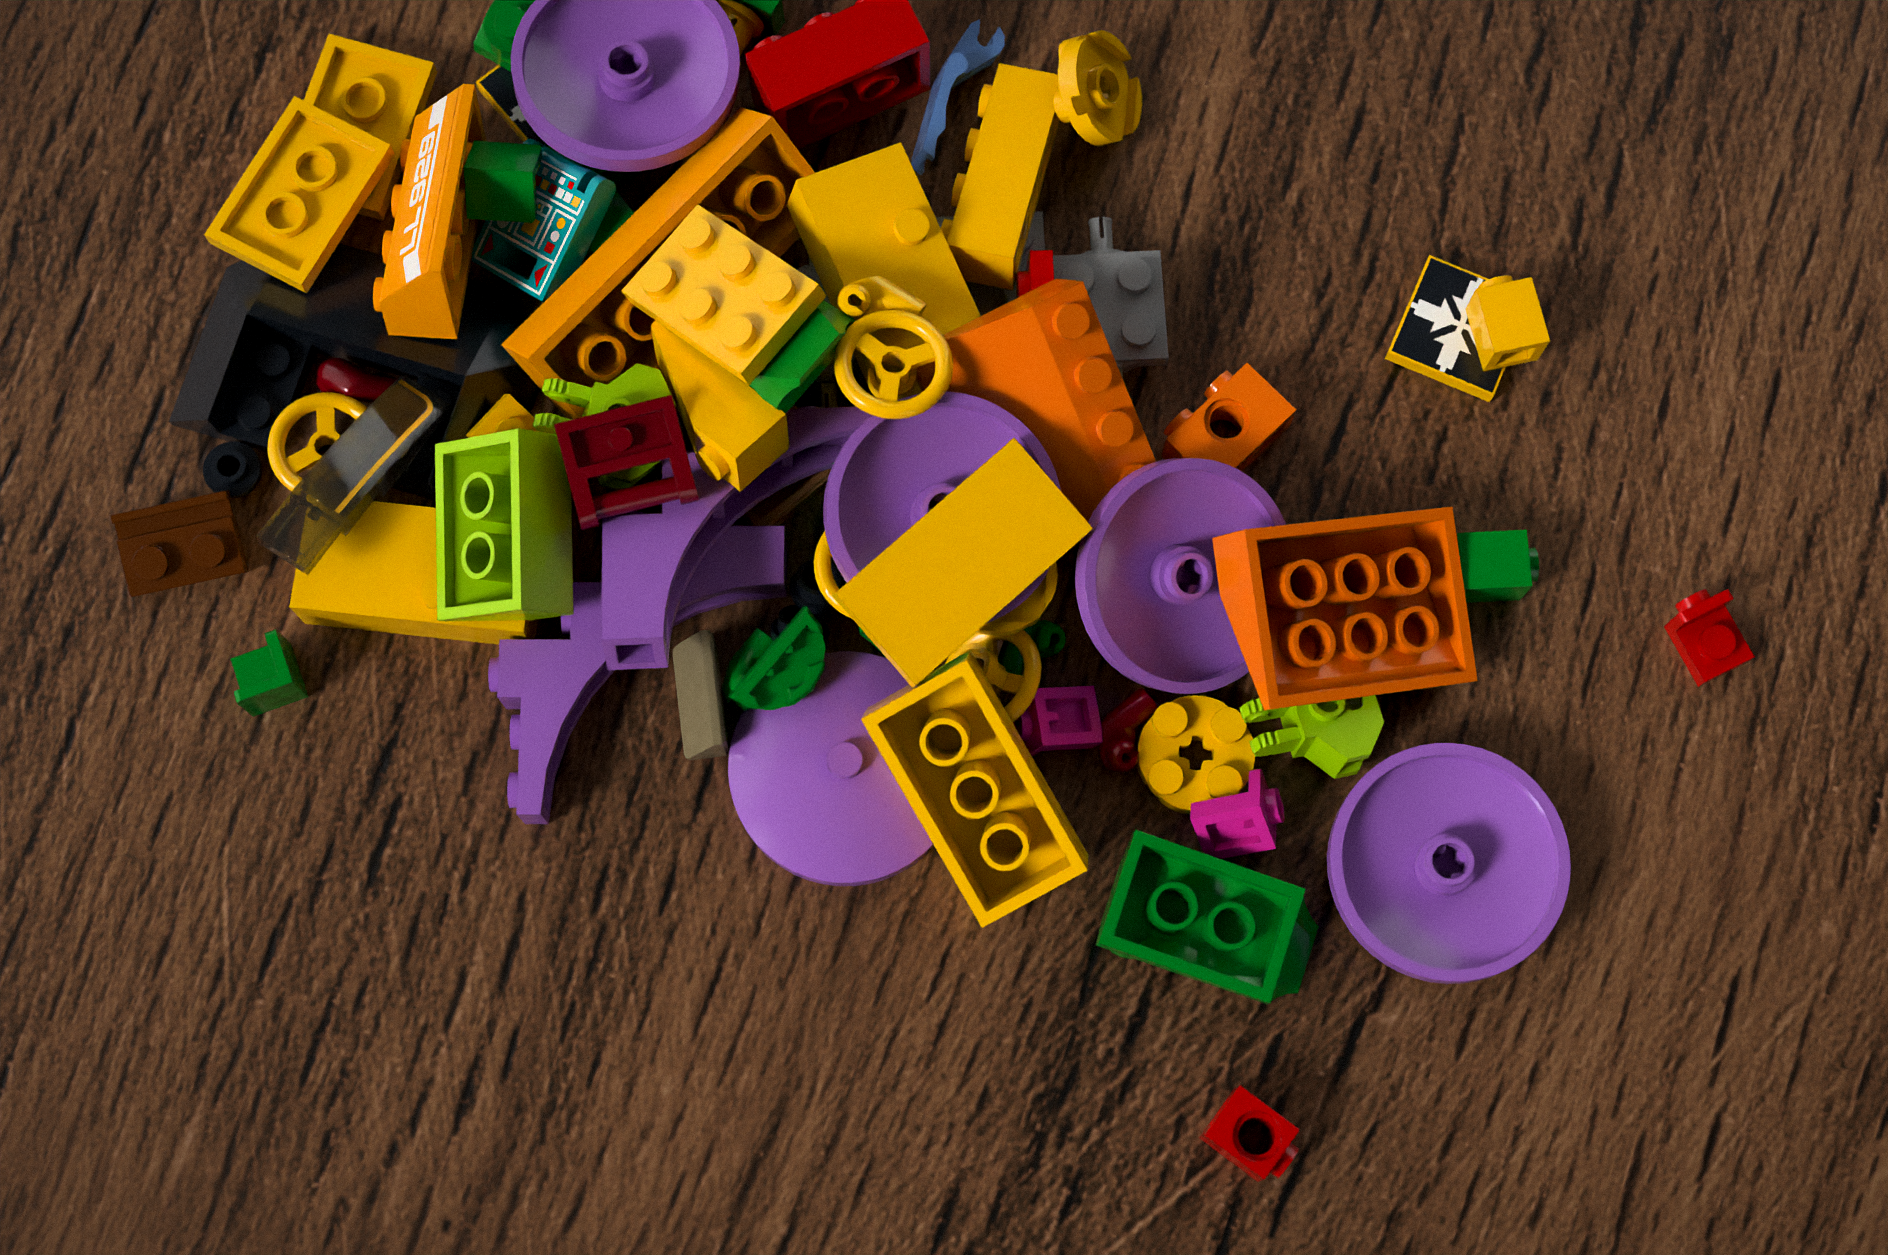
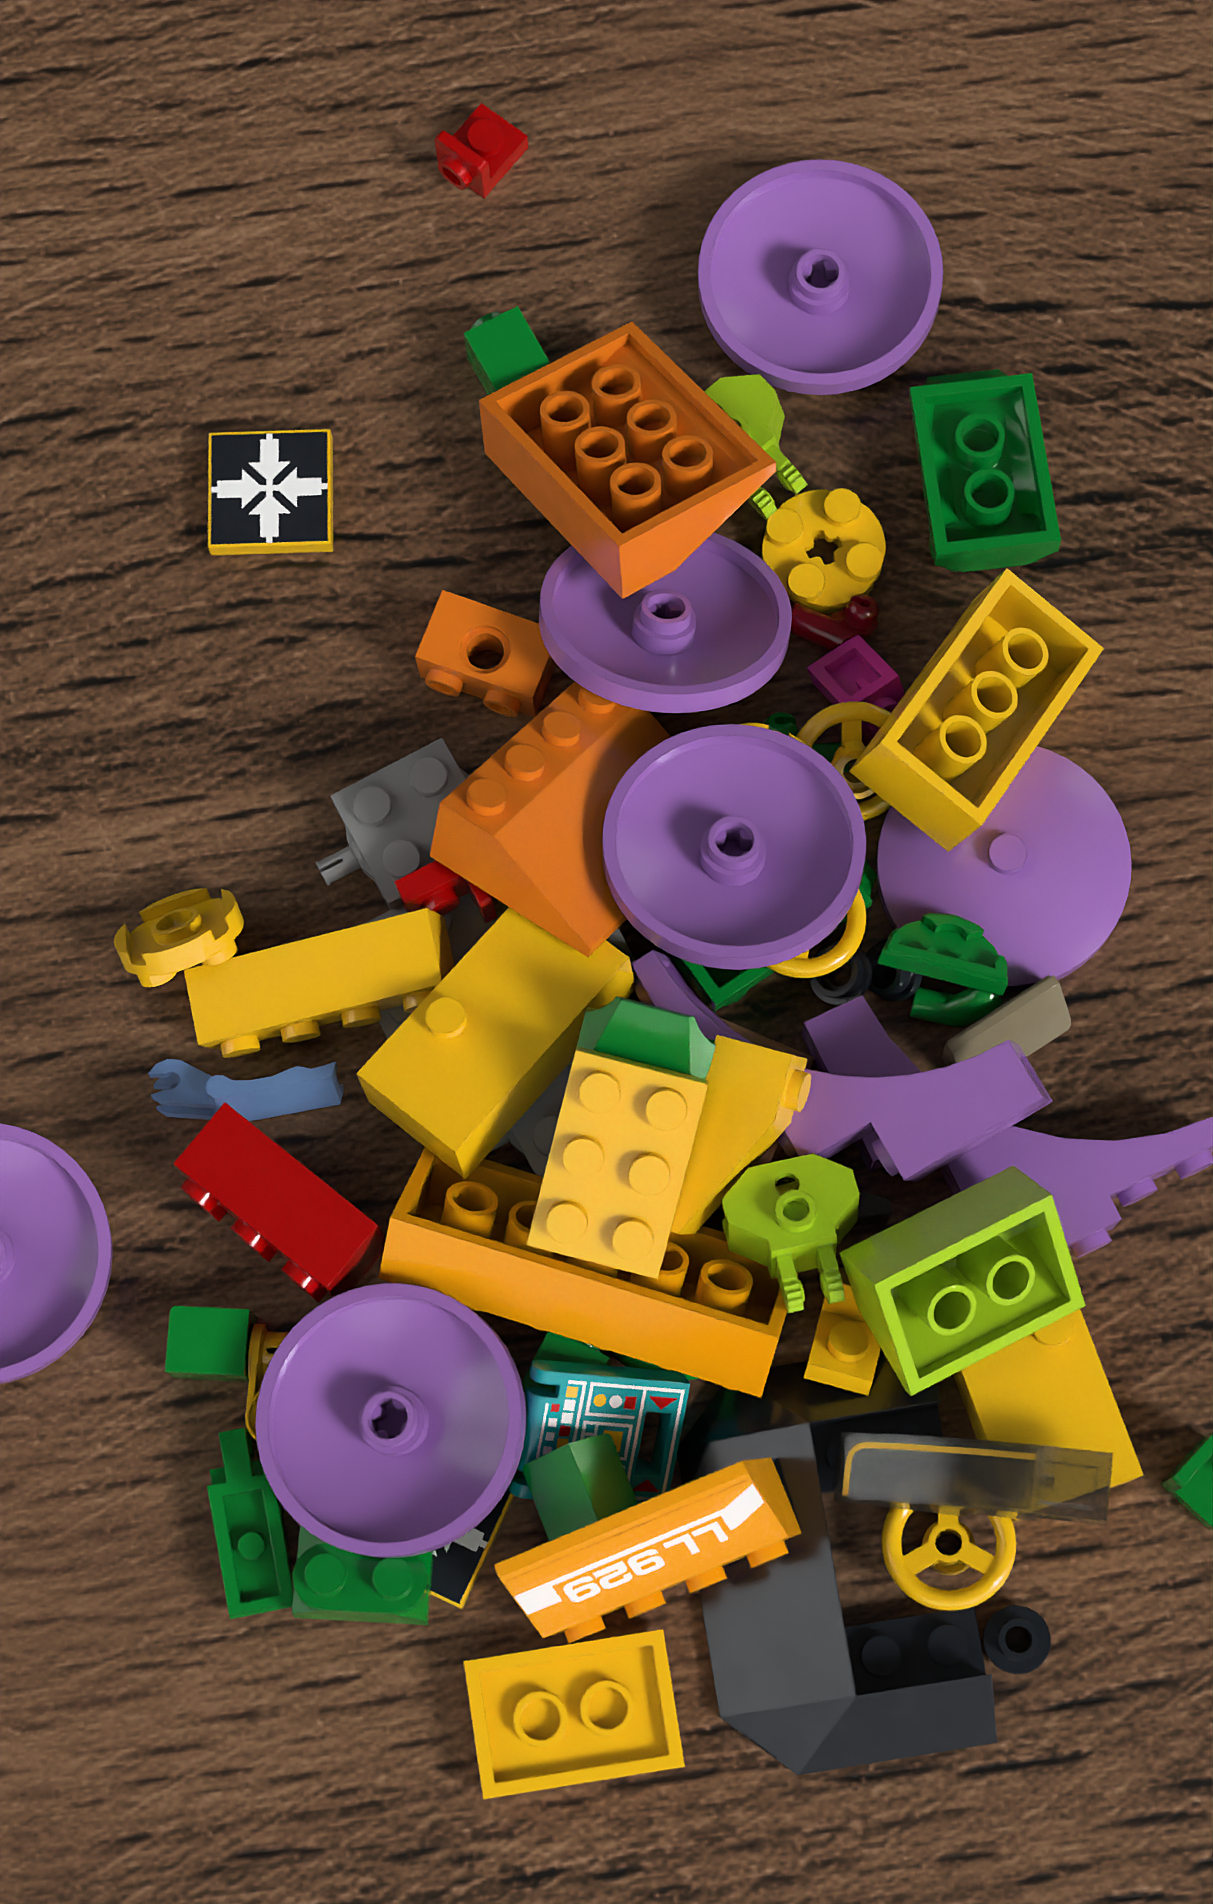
camera: 110 degrees left, 0 degrees up
reddish brown plate [110,490,249,597] -> none
yellow plate [204,96,395,294] -> none
dark red arm [316,358,401,406] -> none
dark red plate [554,395,699,530] -> none
yellow tile [832,438,1093,687] -> none
yellow piece [833,310,953,419] -> none
yellow arm [837,276,927,320] -> none
dark pink bracket [1190,768,1285,859] -> none
red brick [1199,1085,1300,1182] -> none
yellow brick [1465,275,1550,372] -> none

